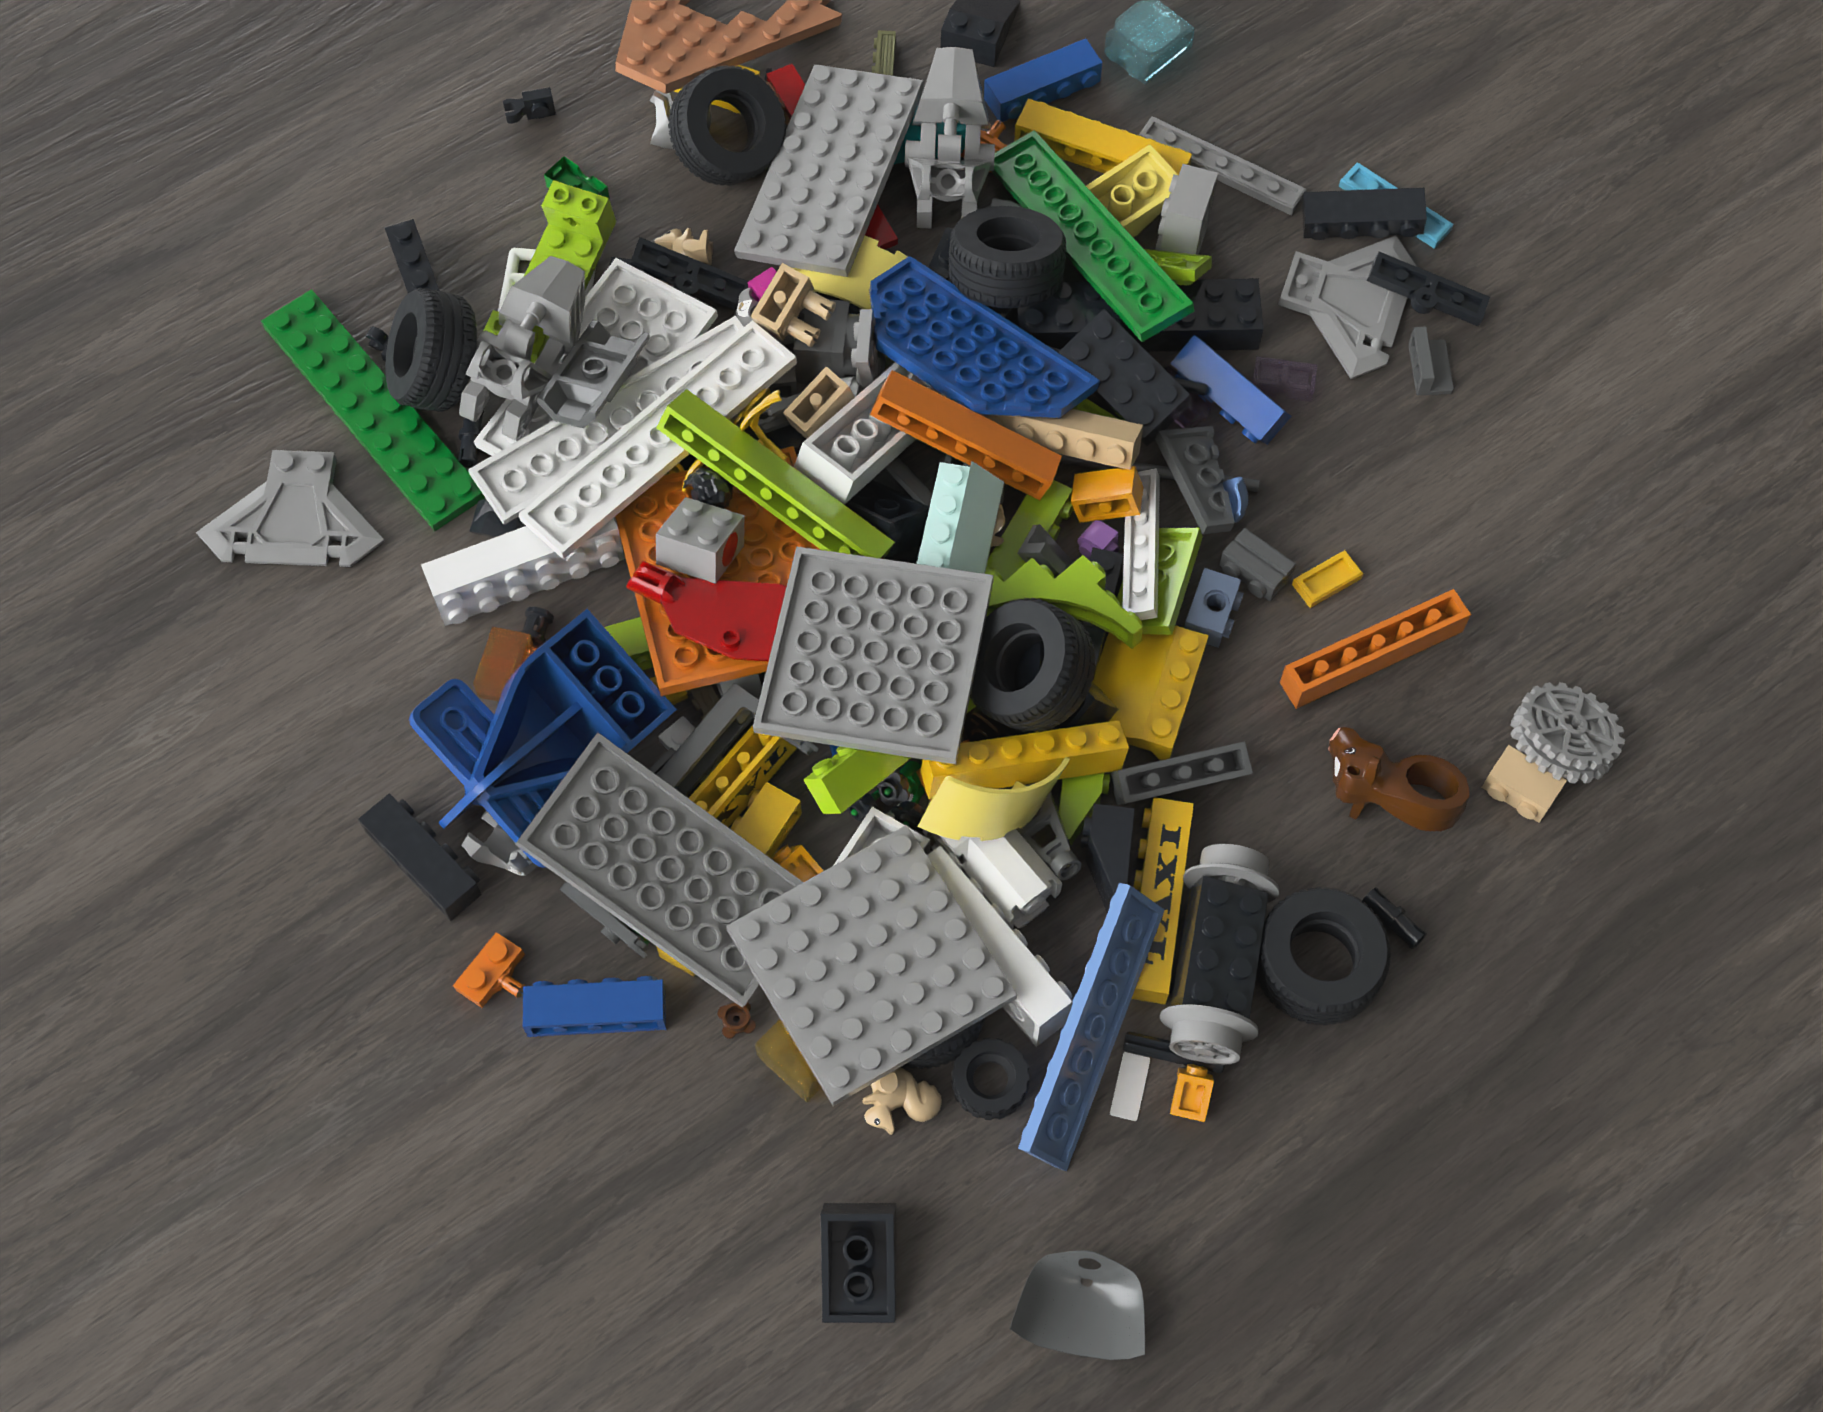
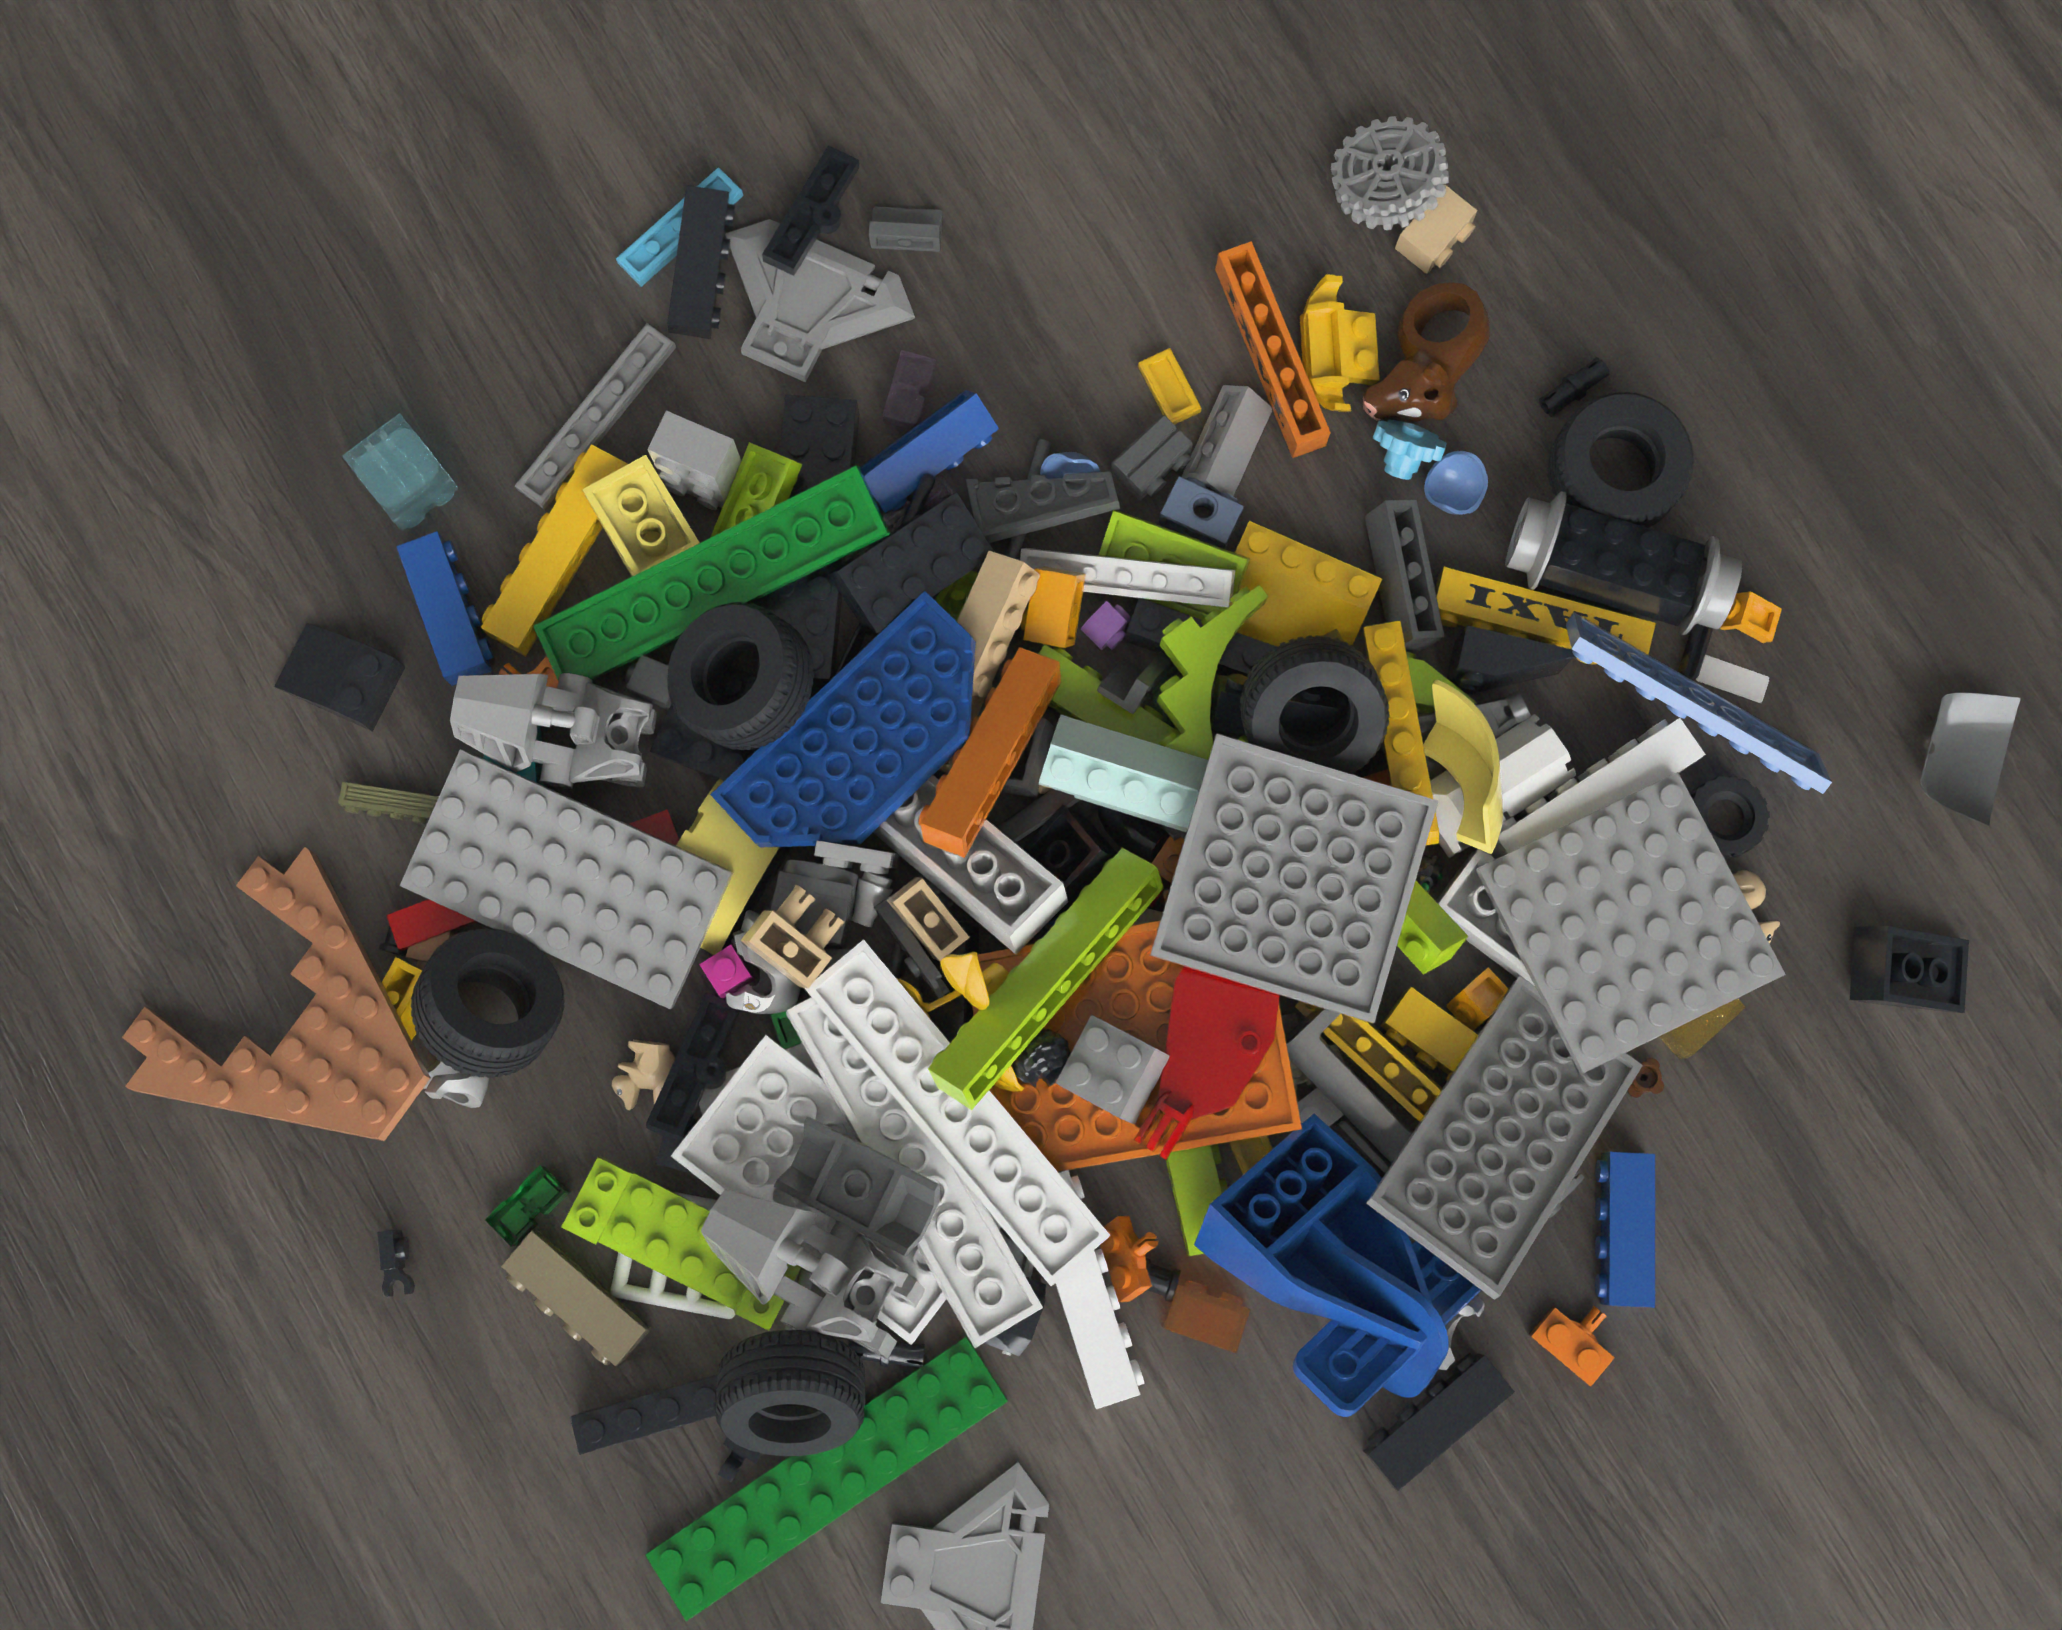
camera: 85 degrees left, 15 degrees up
none -> dark tan brick [501,1231,652,1366]
none -> orange plate [1100,1216,1159,1302]
none -> light grey panel [1182,385,1272,496]
none -> yellow plate [1300,274,1380,412]
none -> medium azure plant [1373,420,1447,480]
none -> medium blue helmet [1424,451,1488,515]

